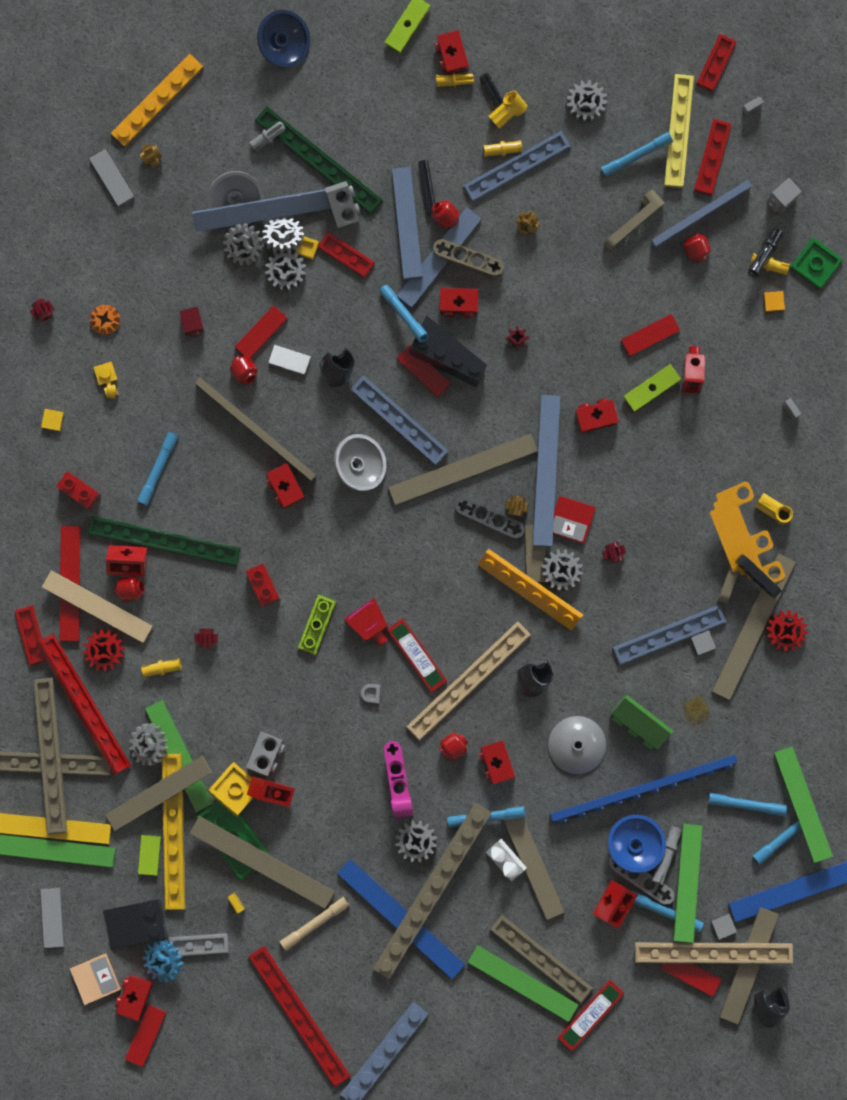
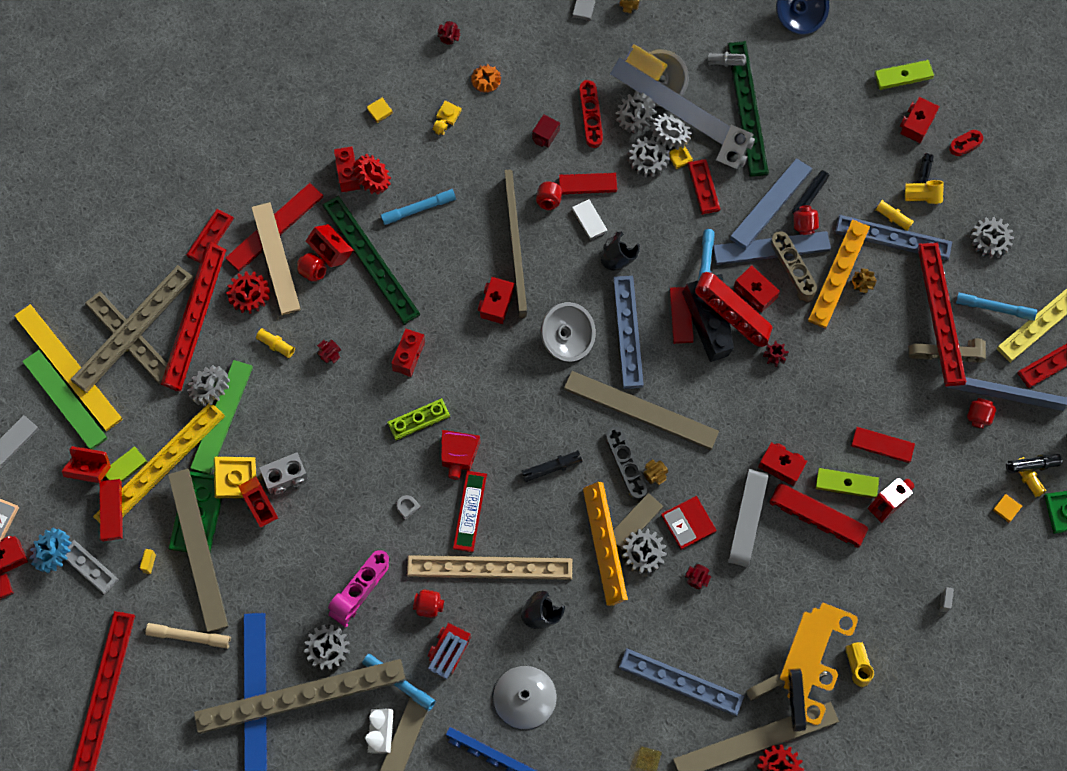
camera: 40 degrees right, 15 degrees down
black slope [103,898,168,949] -> none
dark tan tile [105,756,212,831] -> none
yellow axle [436,72,474,88] -> none
sand blue tile [533,395,560,547] -> none
bright green slope [611,695,673,750] -> none
light grey tile [691,631,716,655] -> none
none -> red bracket [62,446,111,483]
none -> red tile [100,479,123,541]
none -> red gear [353,154,391,195]
none -> sand blue tile [428,632,468,680]
none -> black pin [521,450,583,482]
none -> red beam [579,80,603,148]
none -> yellow panel [626,44,668,81]
none -> red beam [695,272,773,347]
none -> light grey beam [728,469,769,567]
none -> red beam [769,484,868,548]
none -> light orange plate [808,219,870,329]
none -> red tile [918,243,966,387]
none -> red beam [949,130,983,156]

